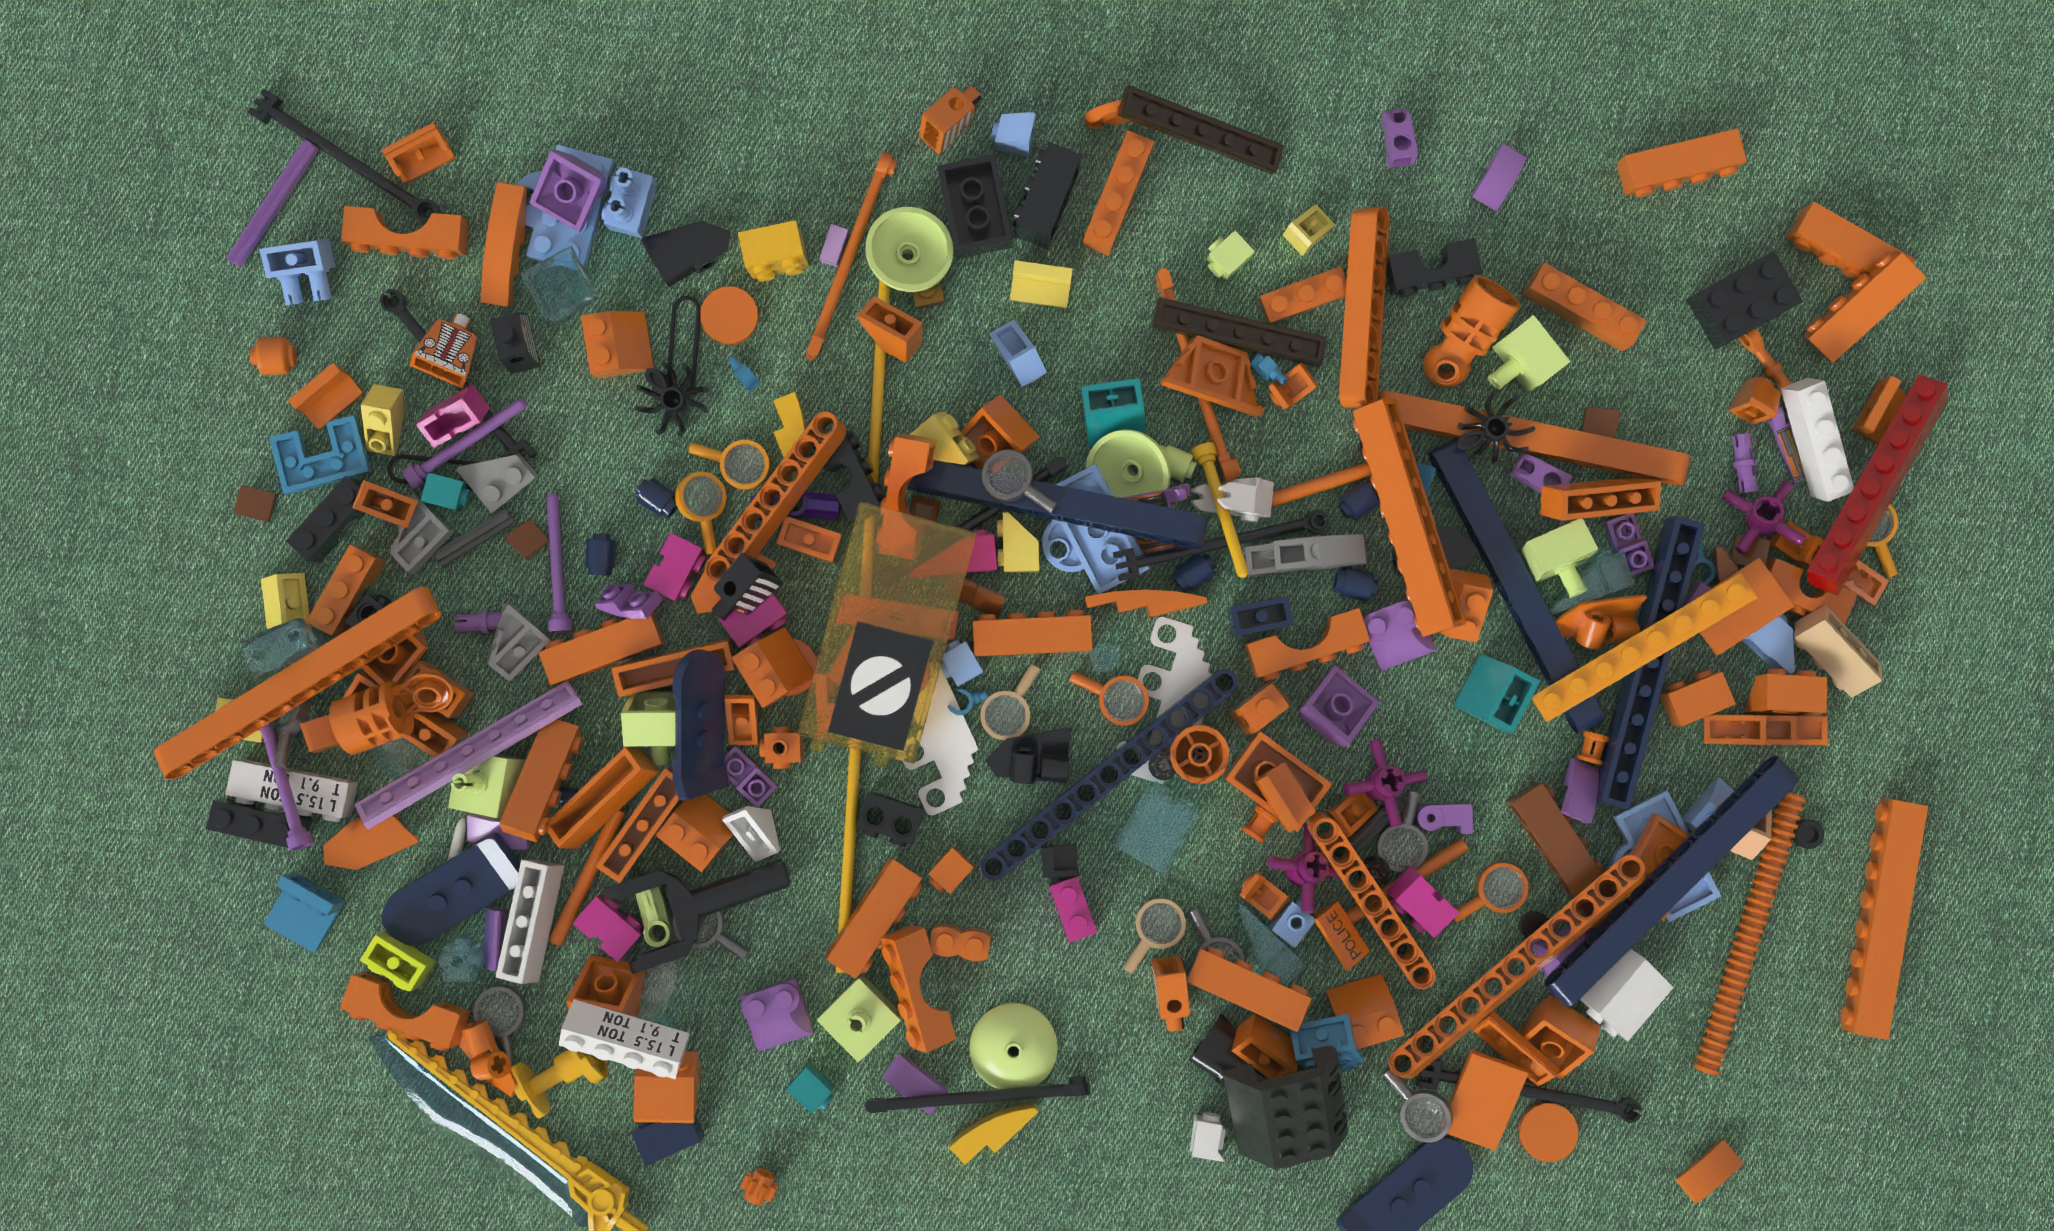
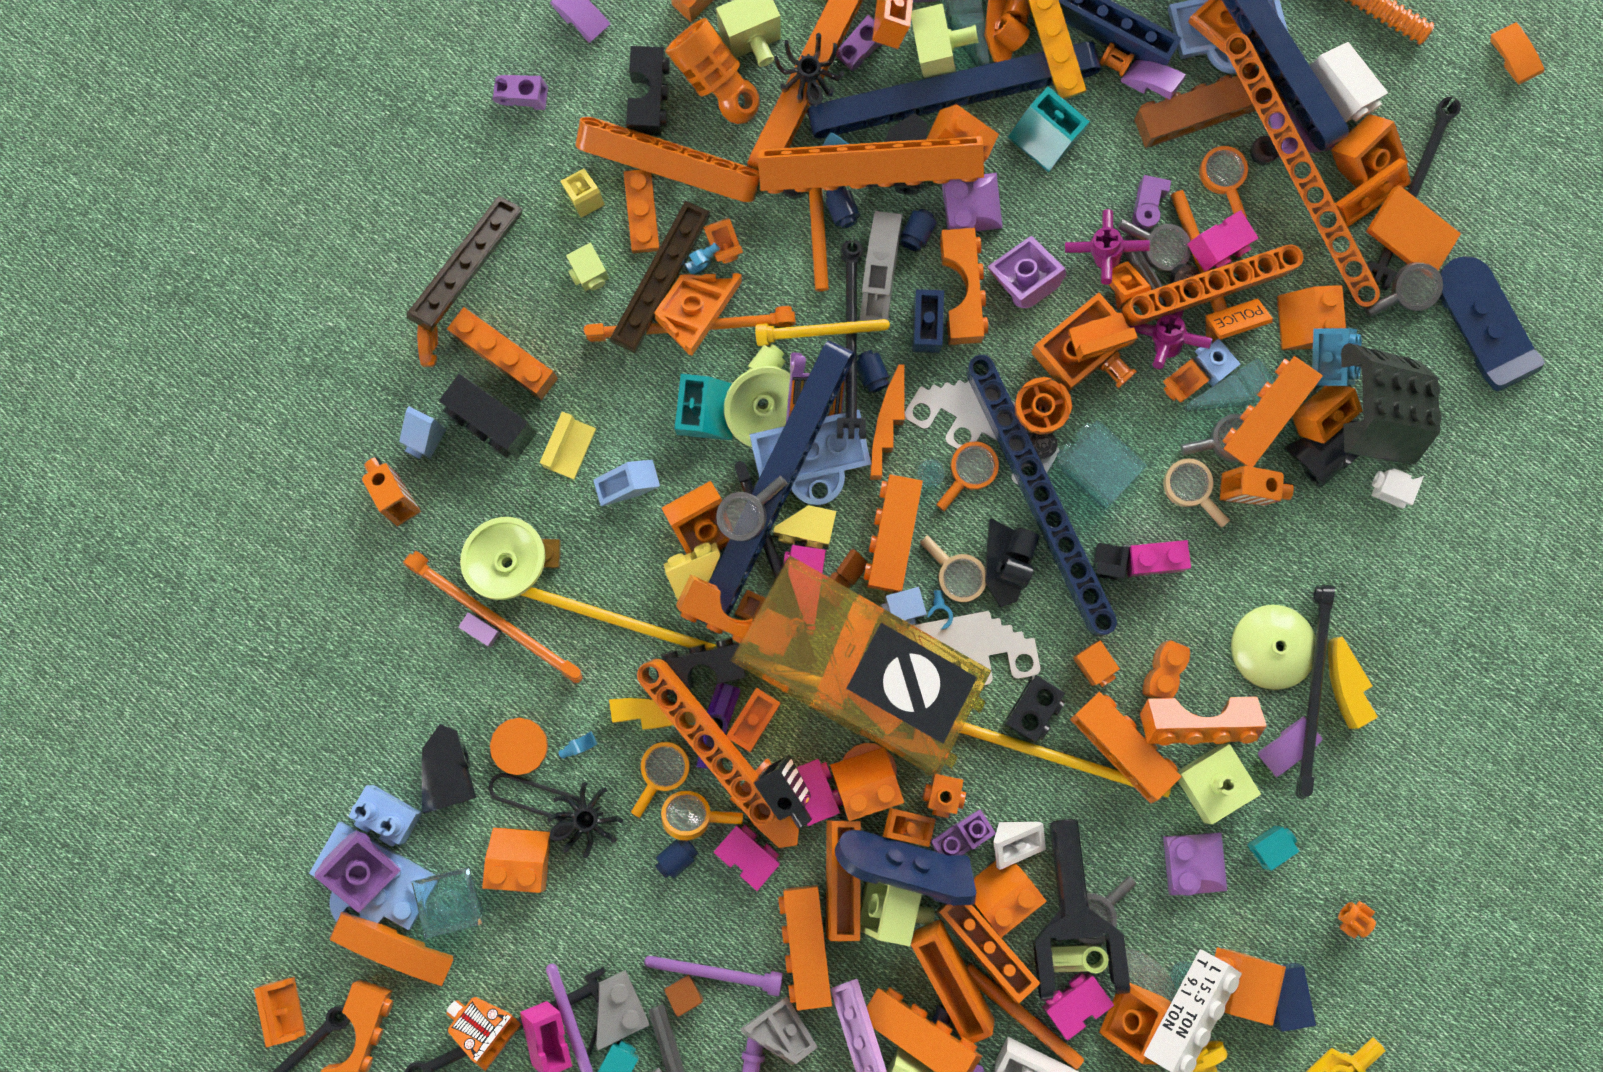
camera: 70 degrees left, 5 degrees down
black torso [490,312,540,374] -> none
dark blue brick [585,533,616,576] -> none
medium lavender slope [594,584,663,619] -> none
yellow brick [738,220,809,282] -> none
orange slope [857,296,923,363] -> none
black brick [937,154,1013,259] -> none
white piece [1190,477,1274,523] -> none
orange torso [1228,679,1290,736] -> none
orange tile [1518,1101,1579,1162] -> none

